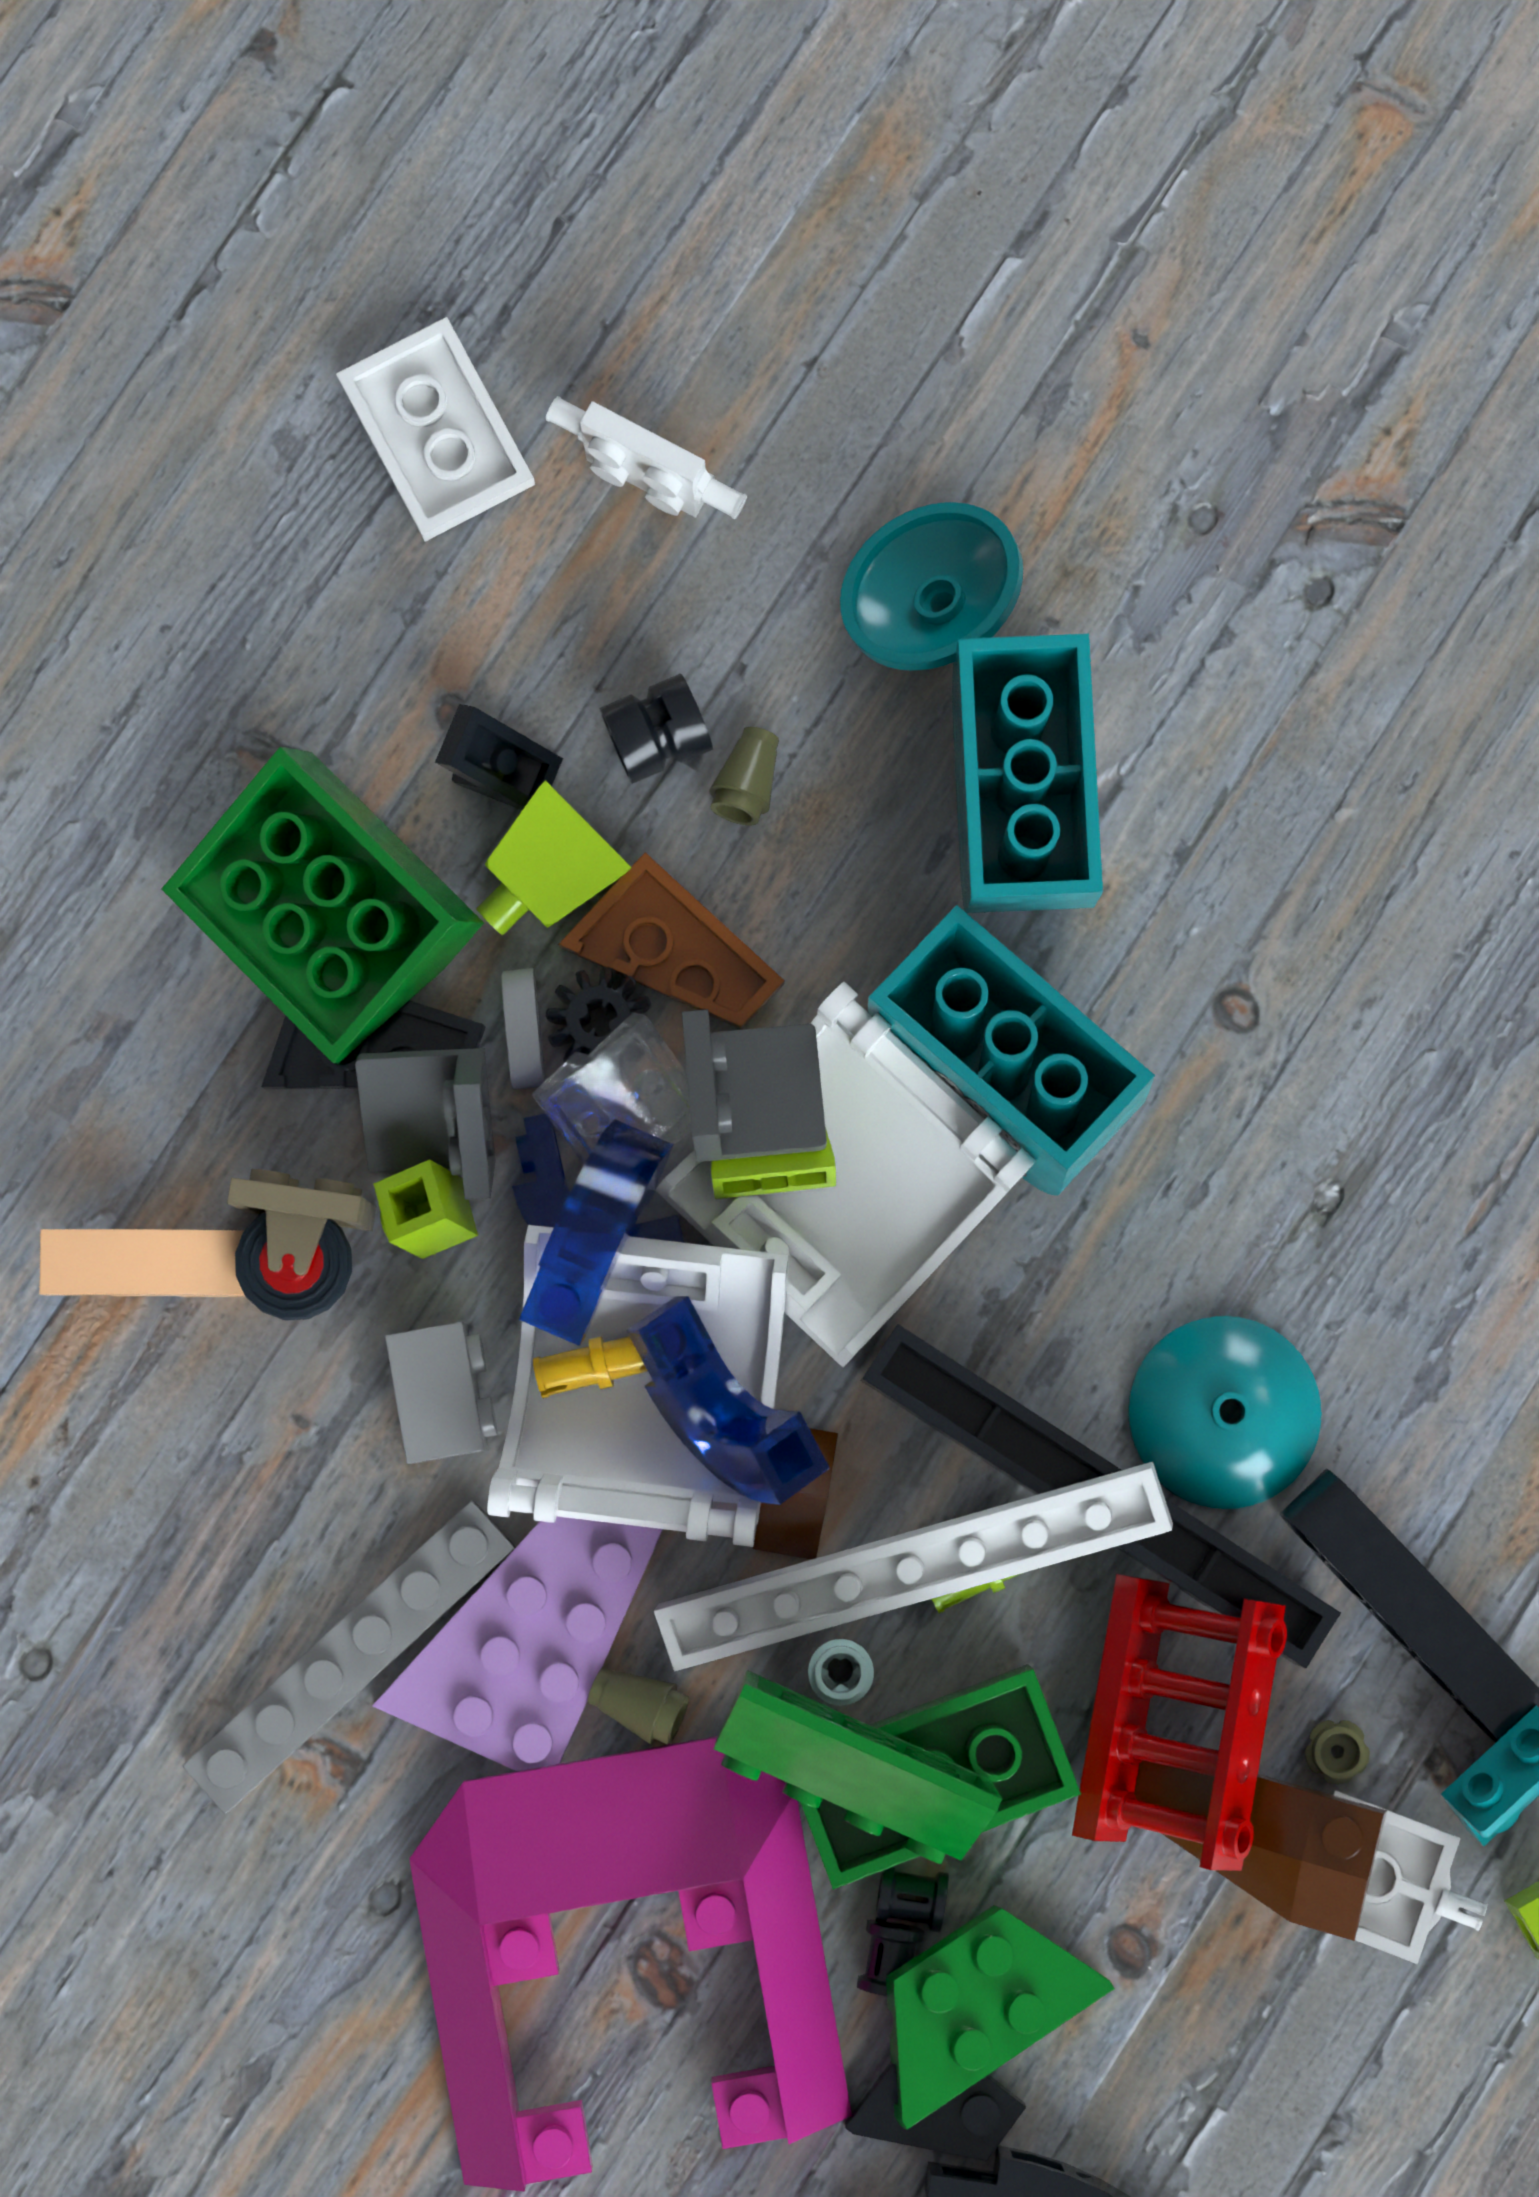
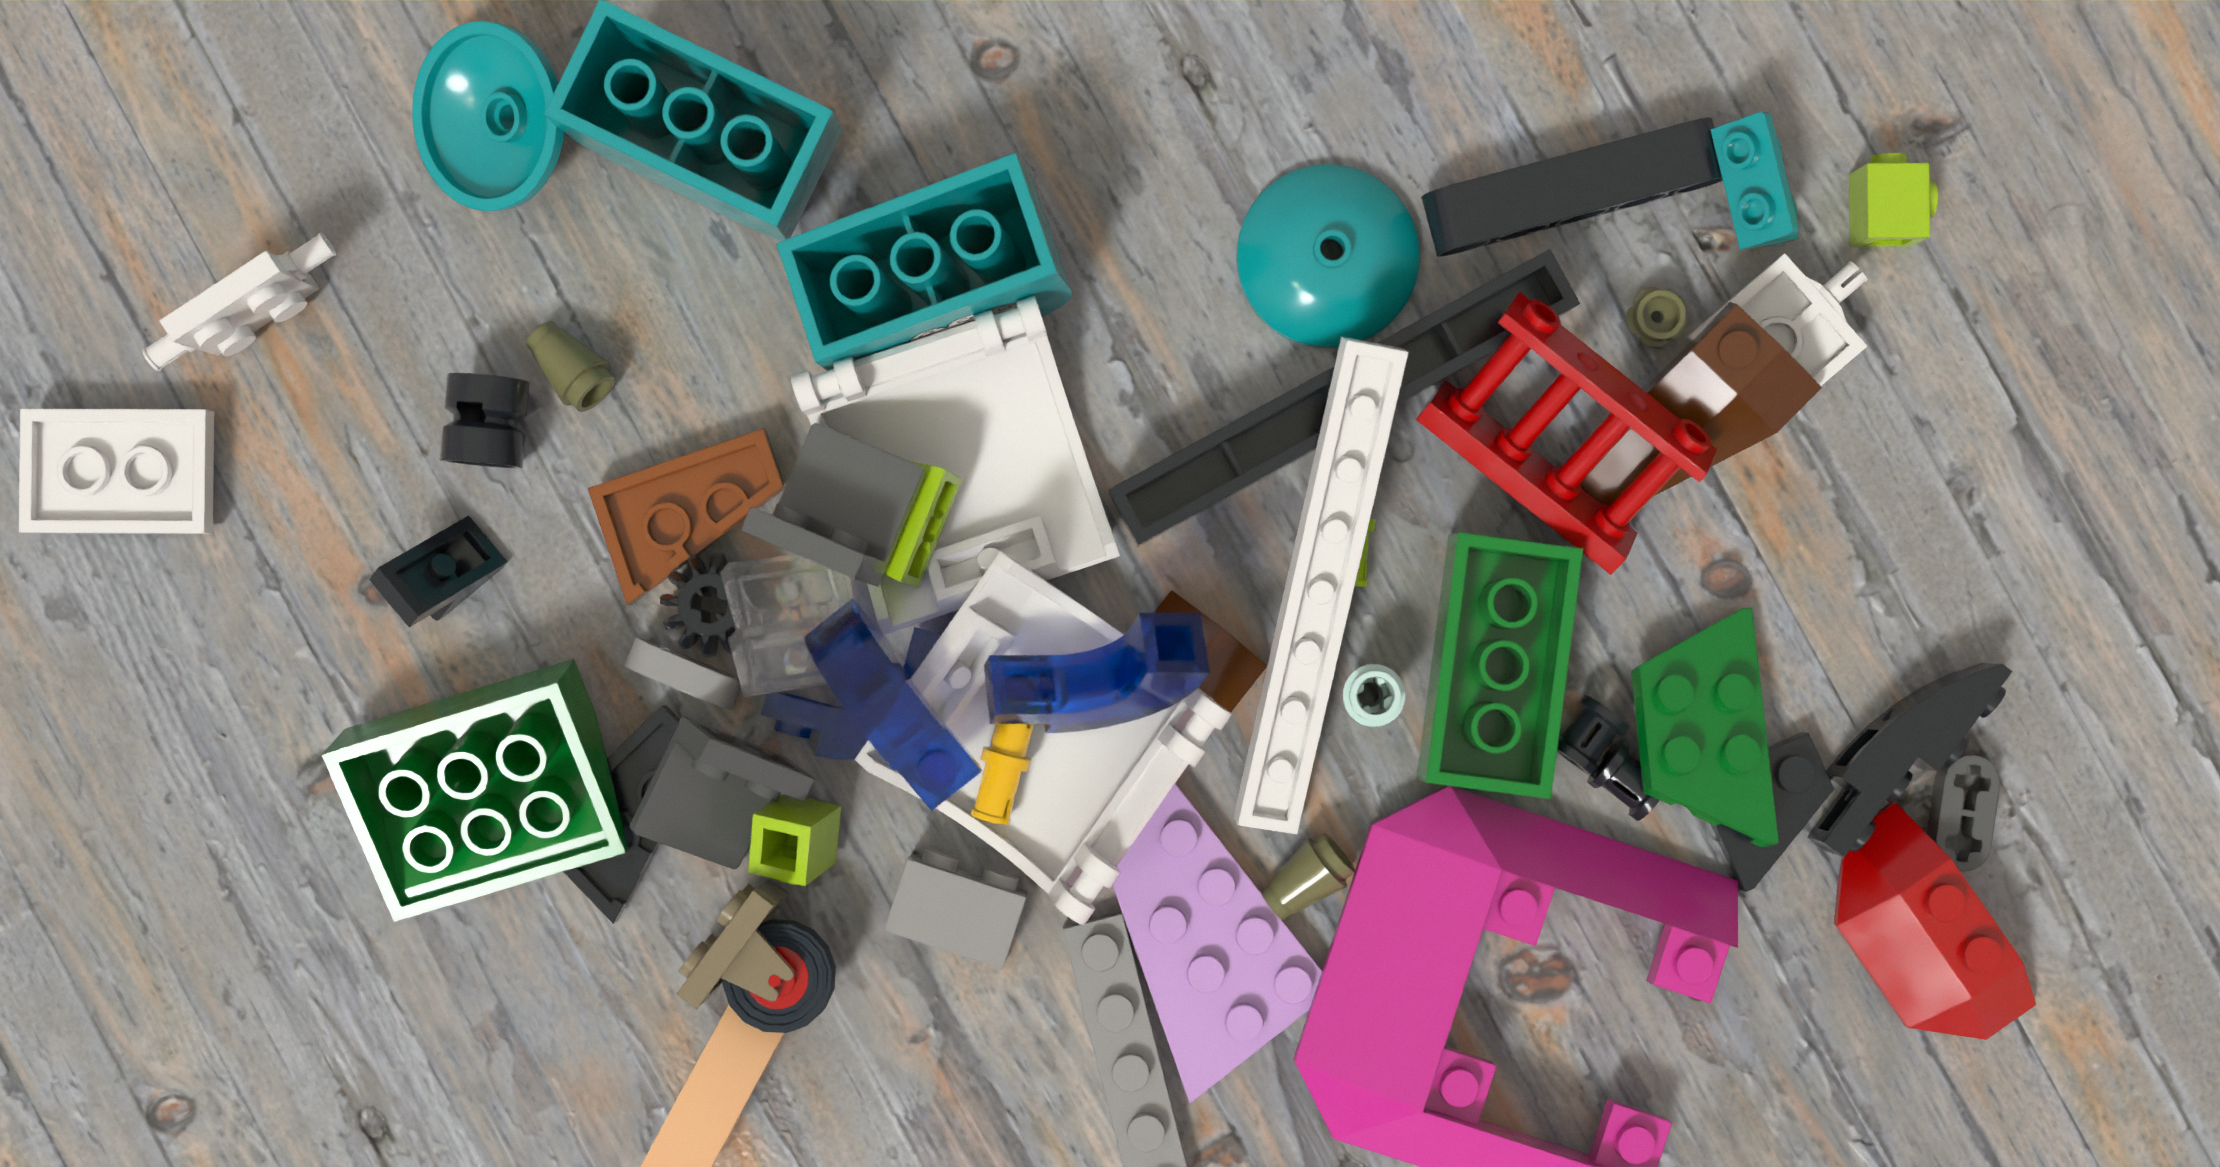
camera: 65 degrees left, 5 degrees up
lime torso [476,780,632,936] -> none
green slope [713,1670,1002,1864] -> none

